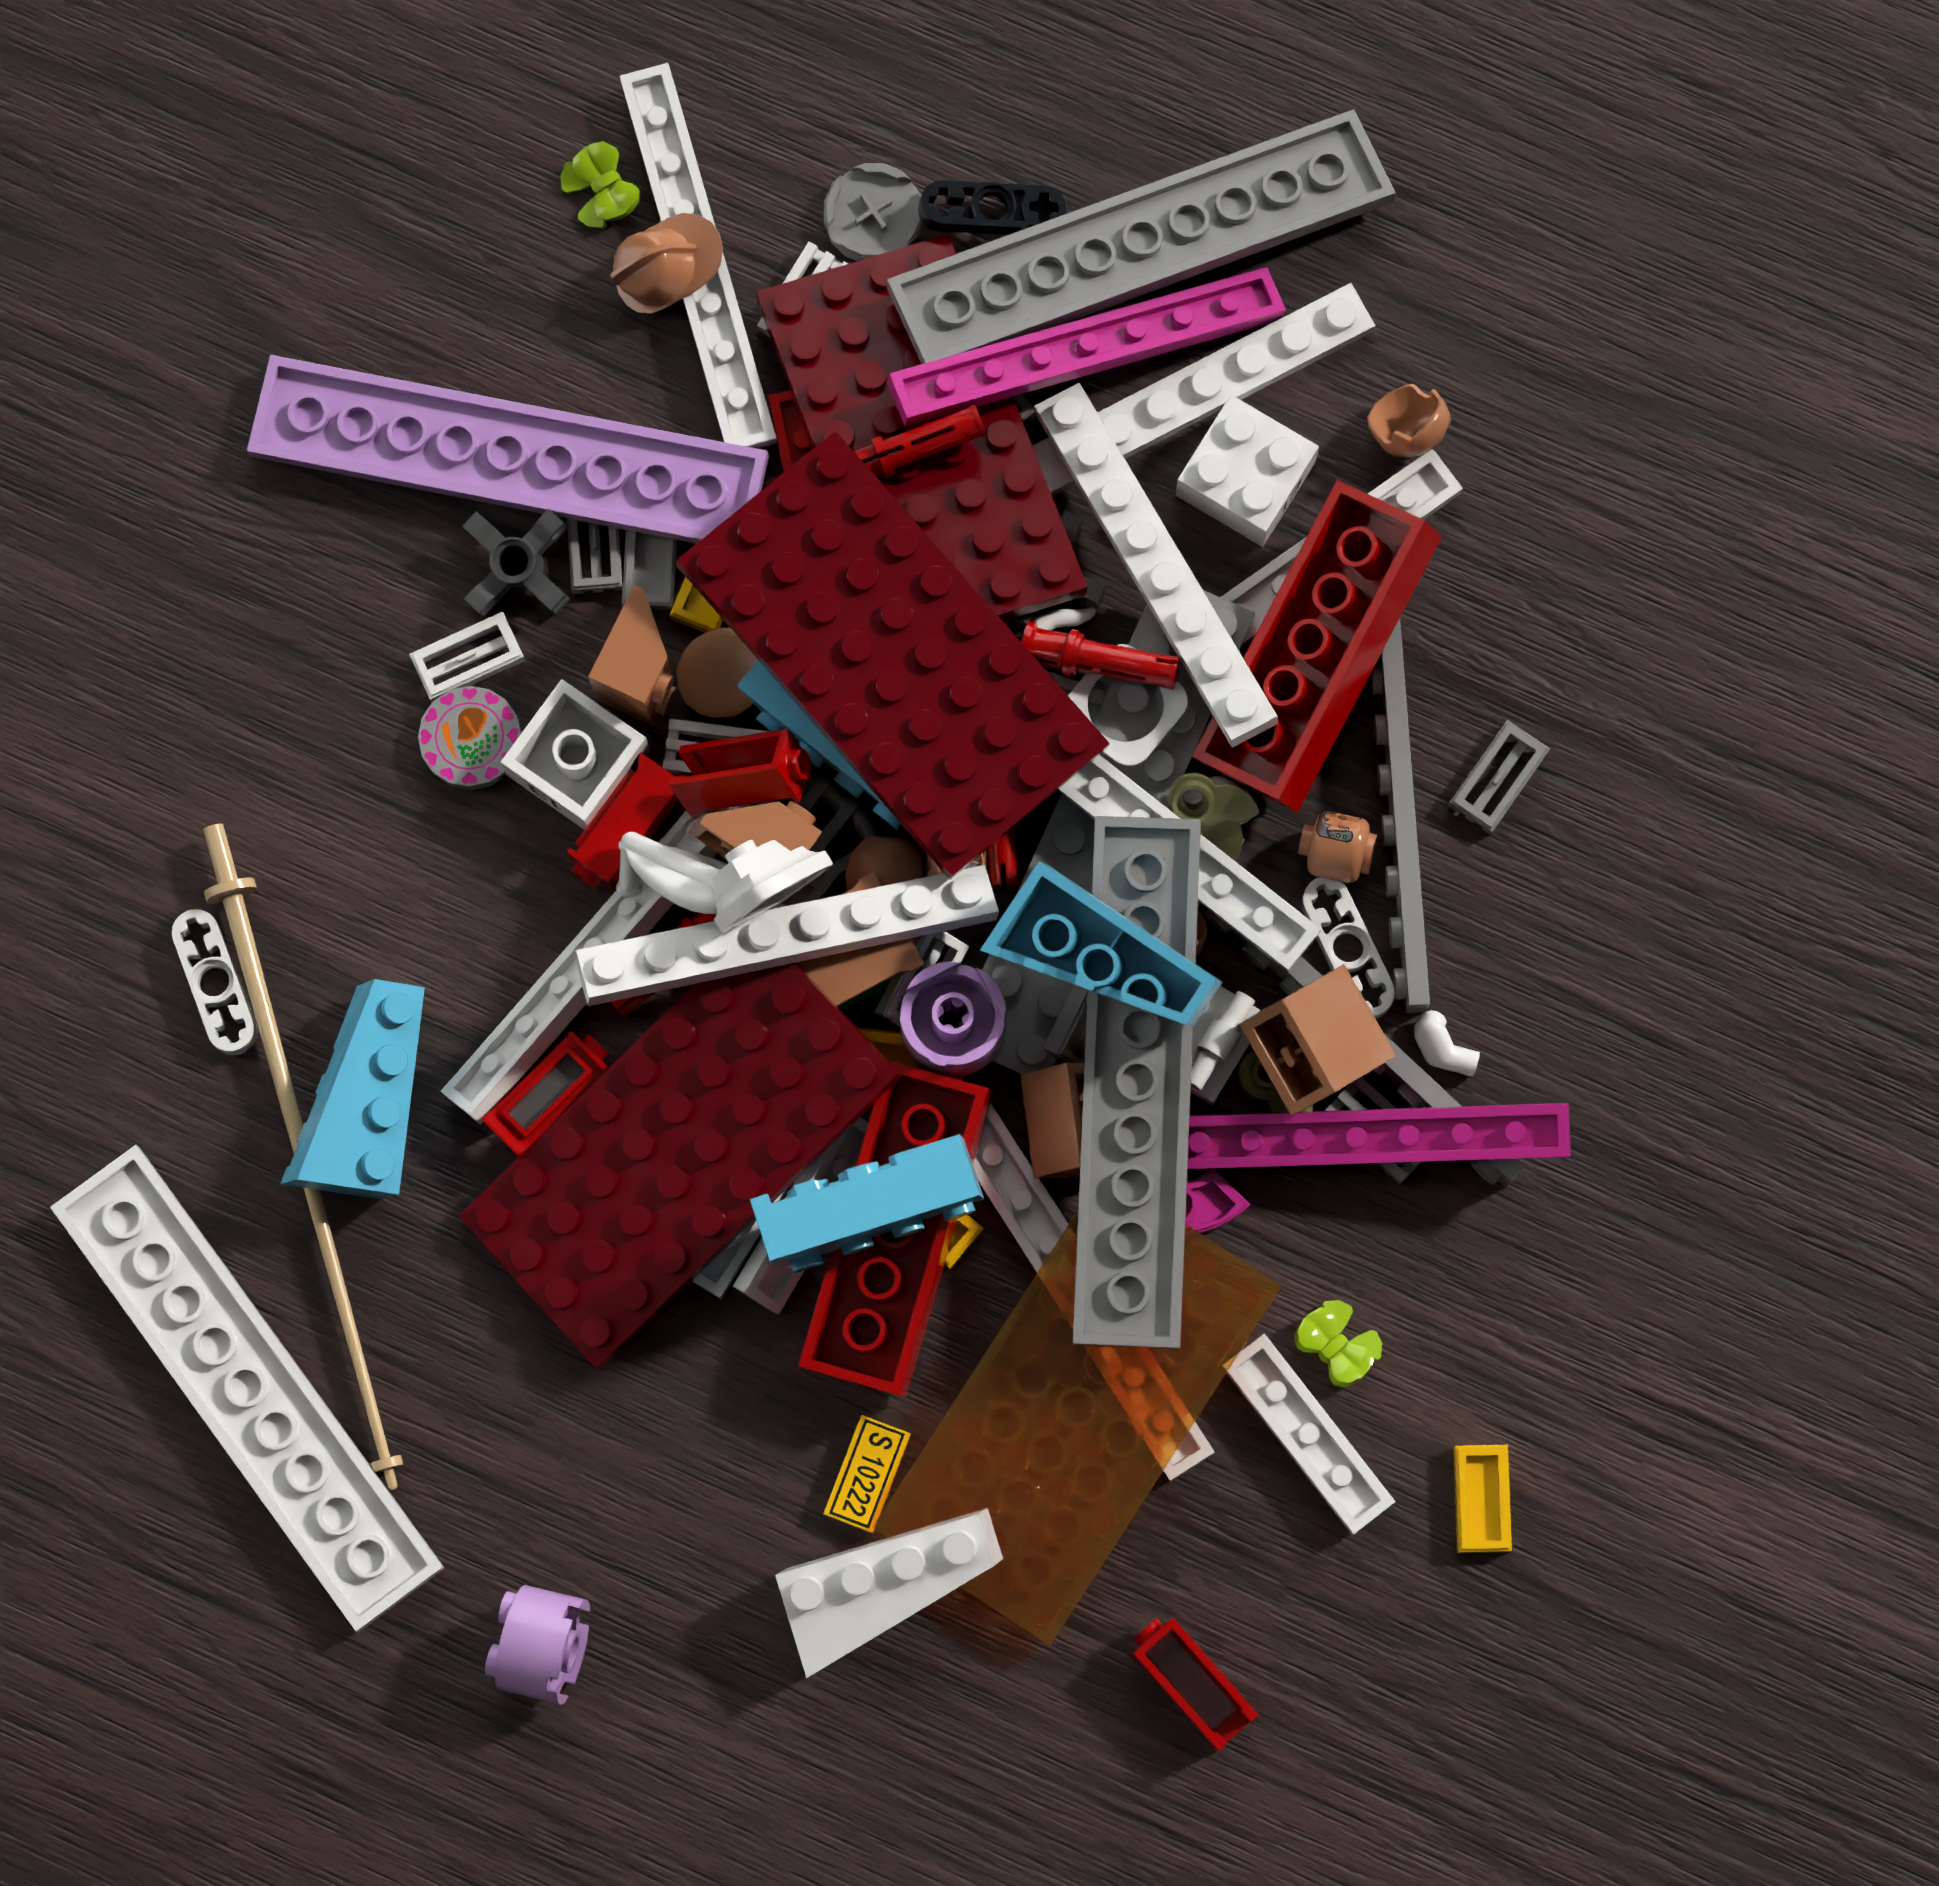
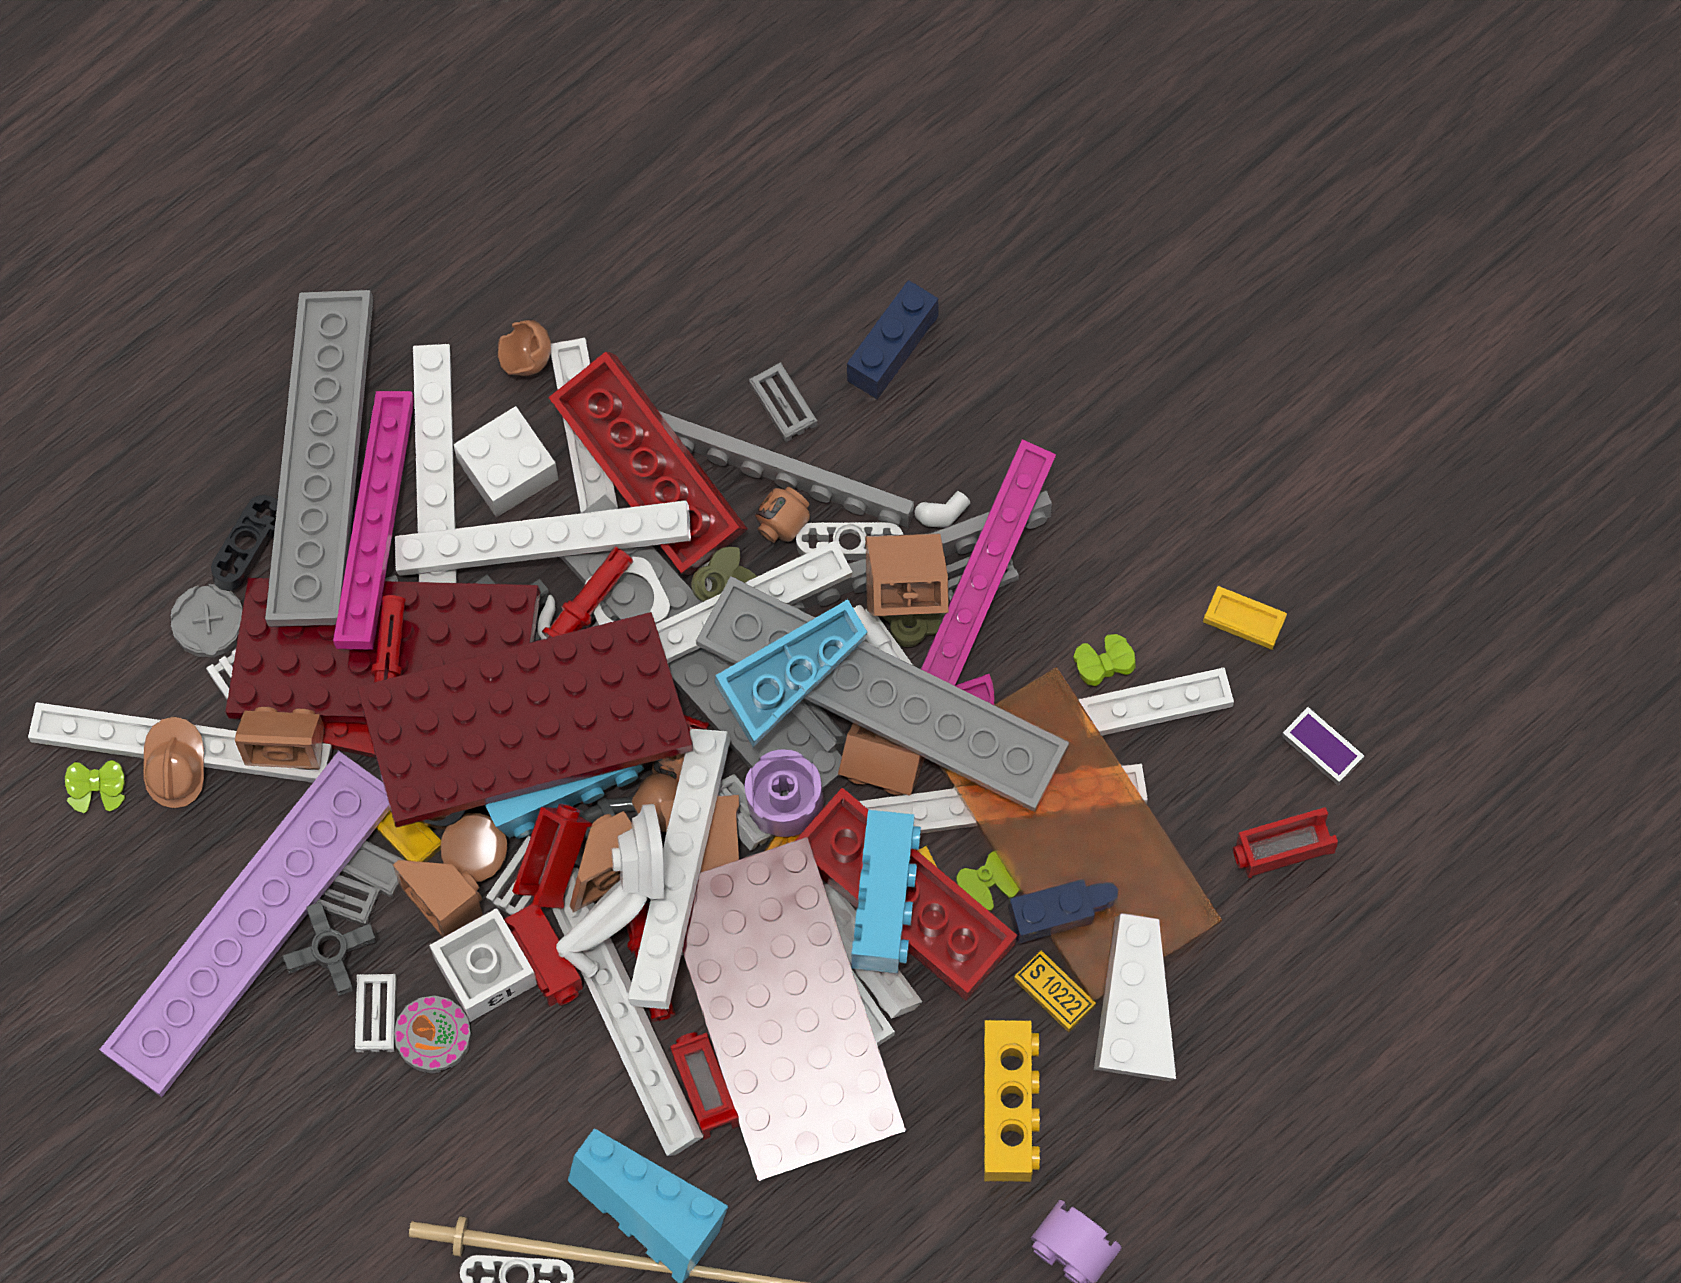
camera: 65 degrees left, 10 degrees down
none -> nougat slope [235,707,324,769]
none -> dark blue brick [847,280,939,399]
none -> lime piece [956,851,1021,911]
none -> yellow brick [984,1020,1040,1182]
none -> dark blue hinge [1008,879,1119,944]
none -> tile [1282,707,1364,786]

